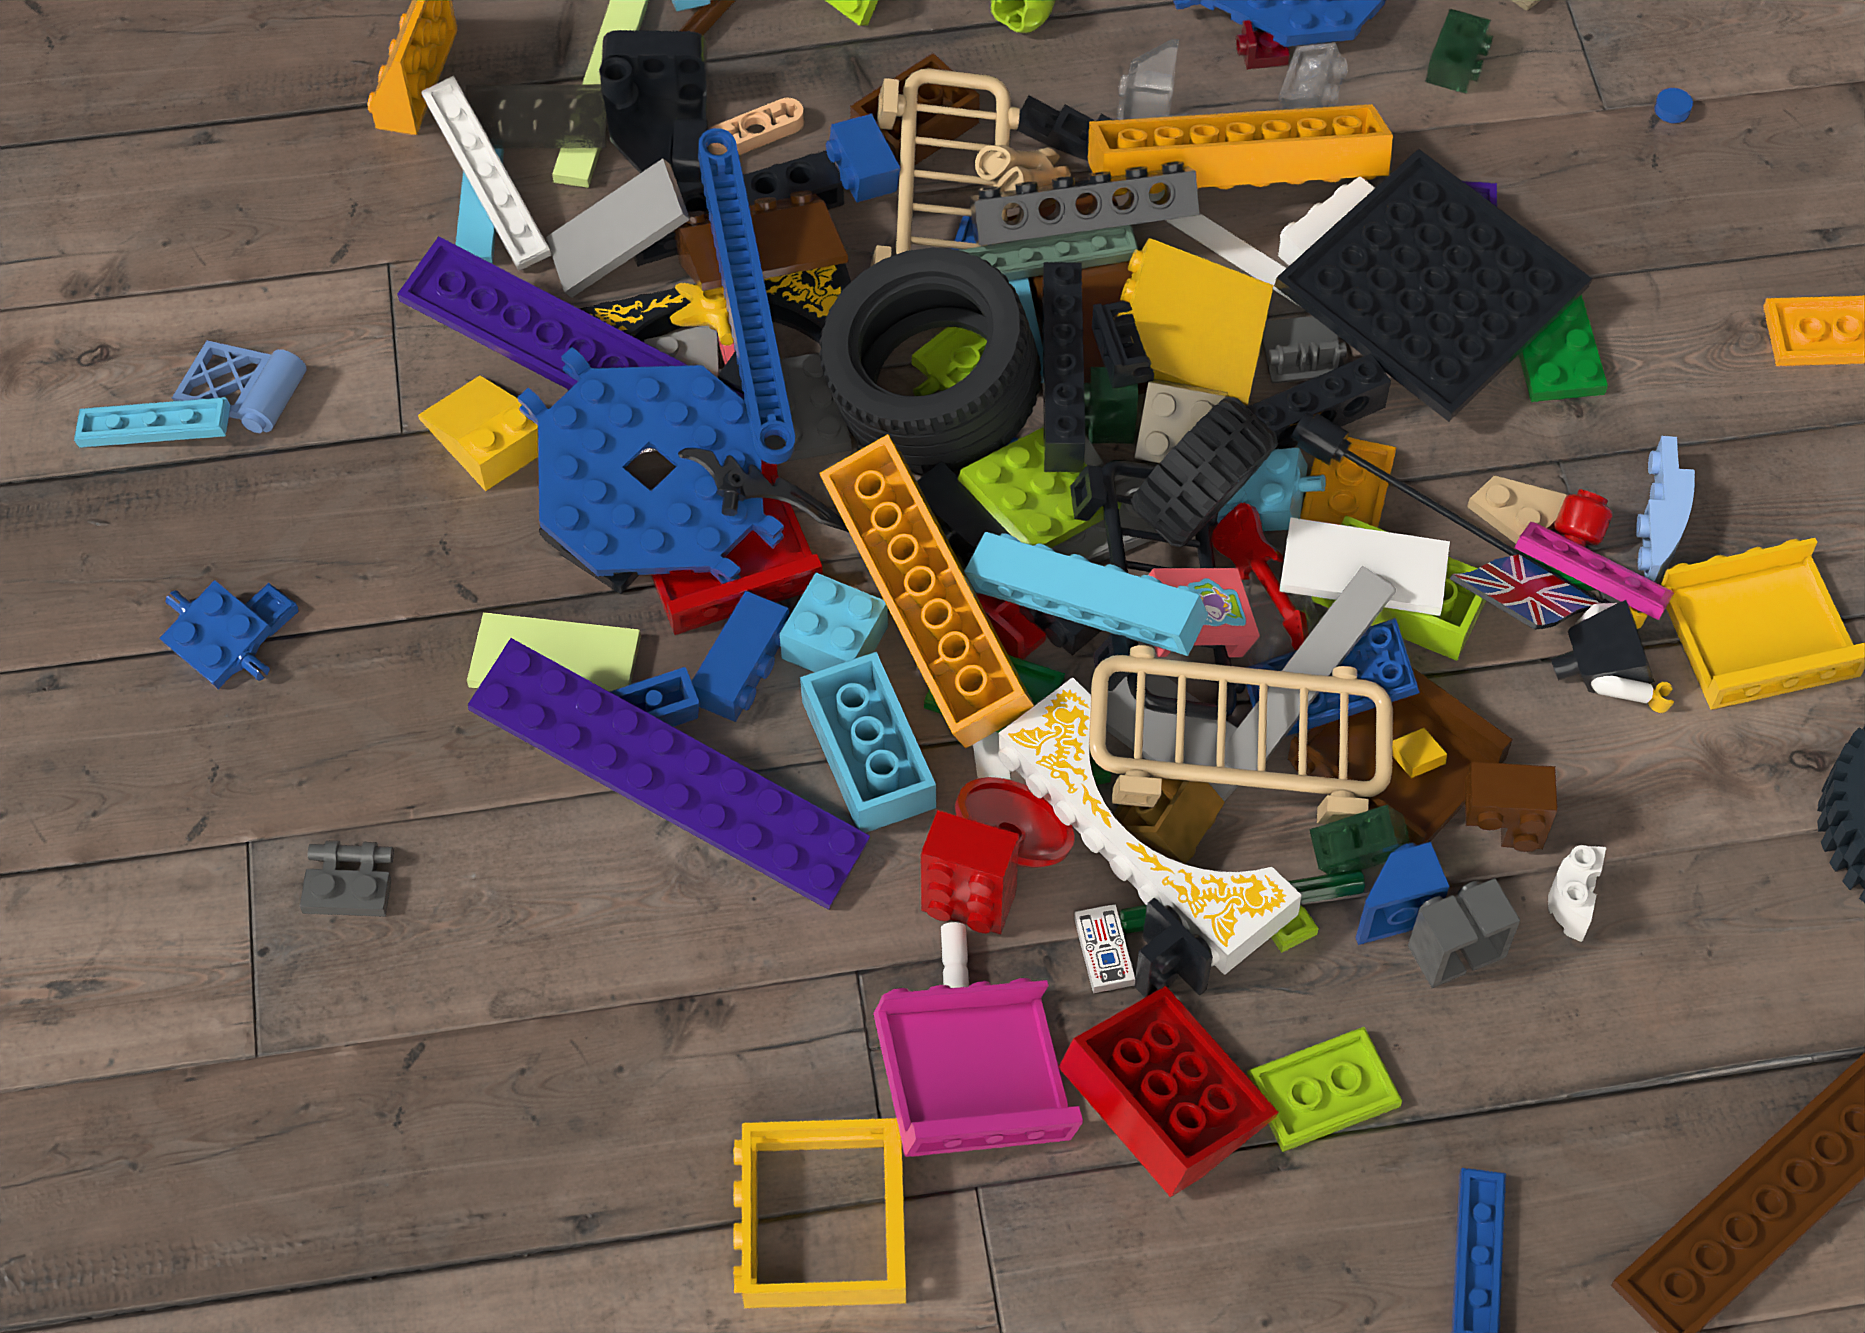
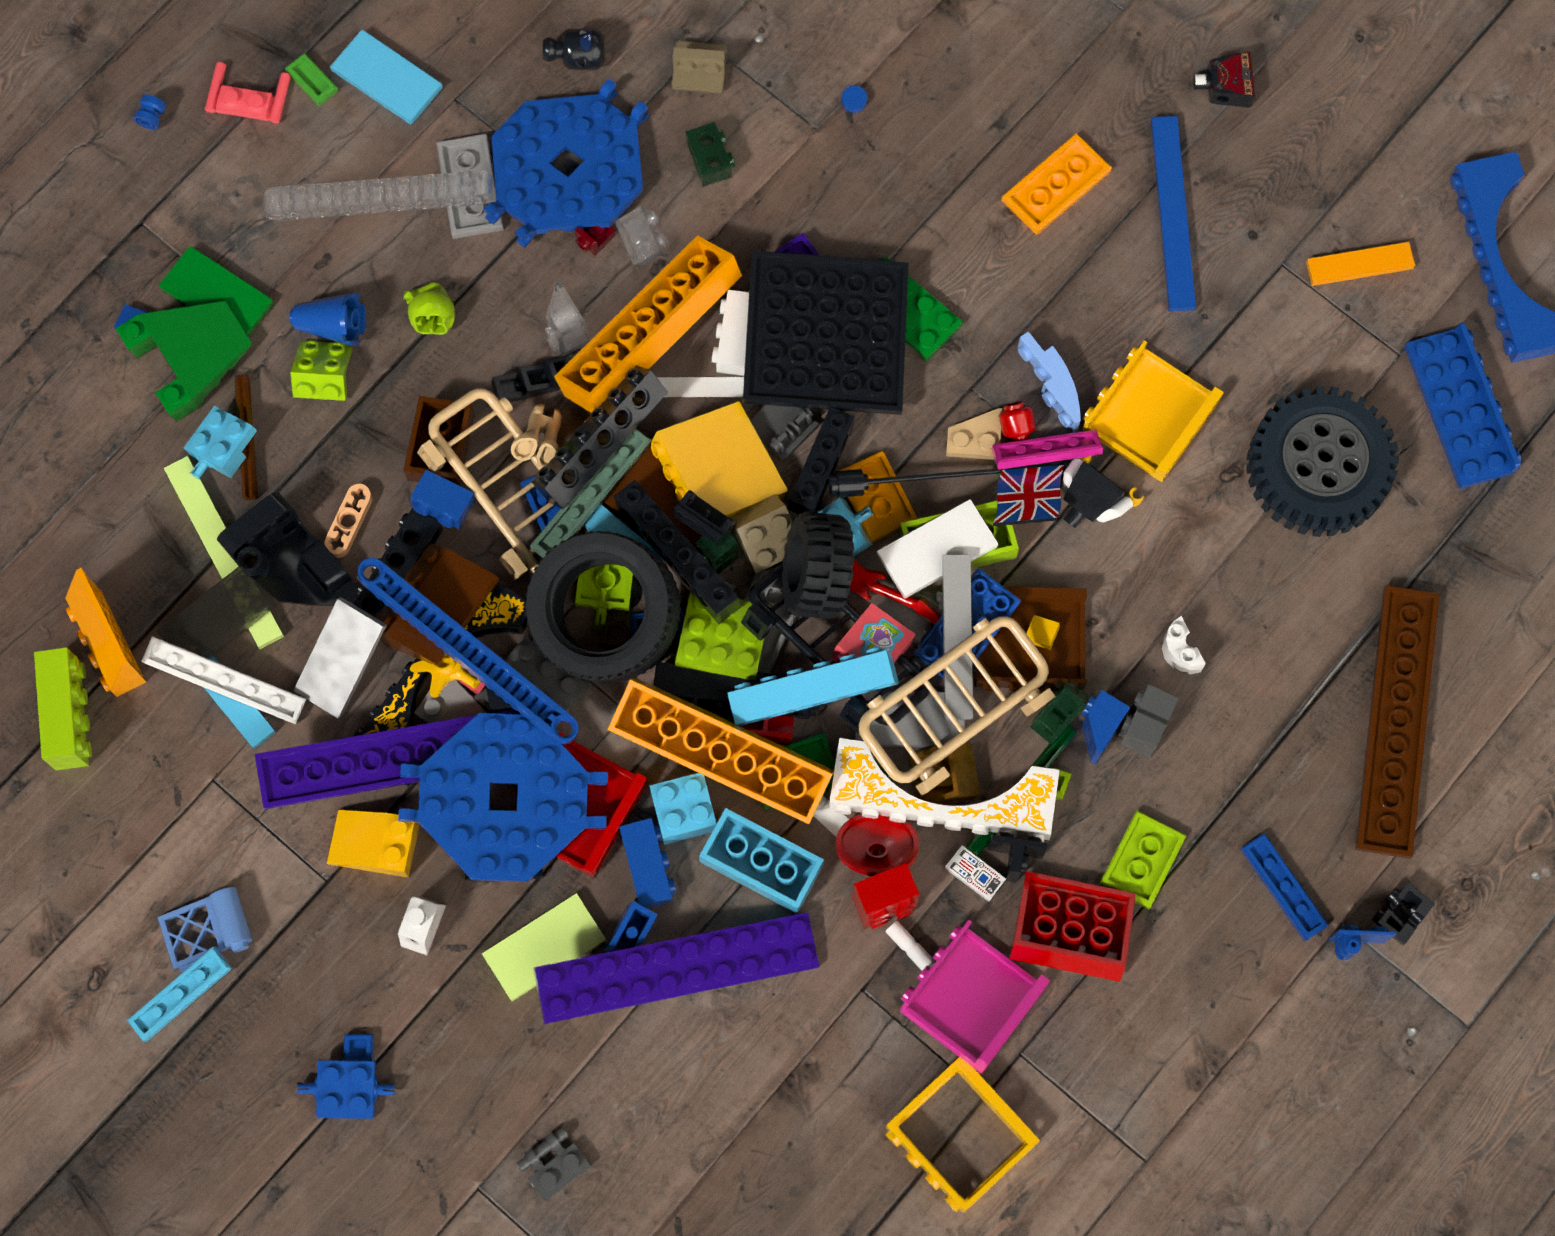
camera: 40 degrees left, 15 degrees up
black piece [678,448,849,532] -> none
reddish brown brick [1465,762,1557,852] -> none
none -> lime brick [34,647,92,771]
none -> white torso [398,896,446,956]

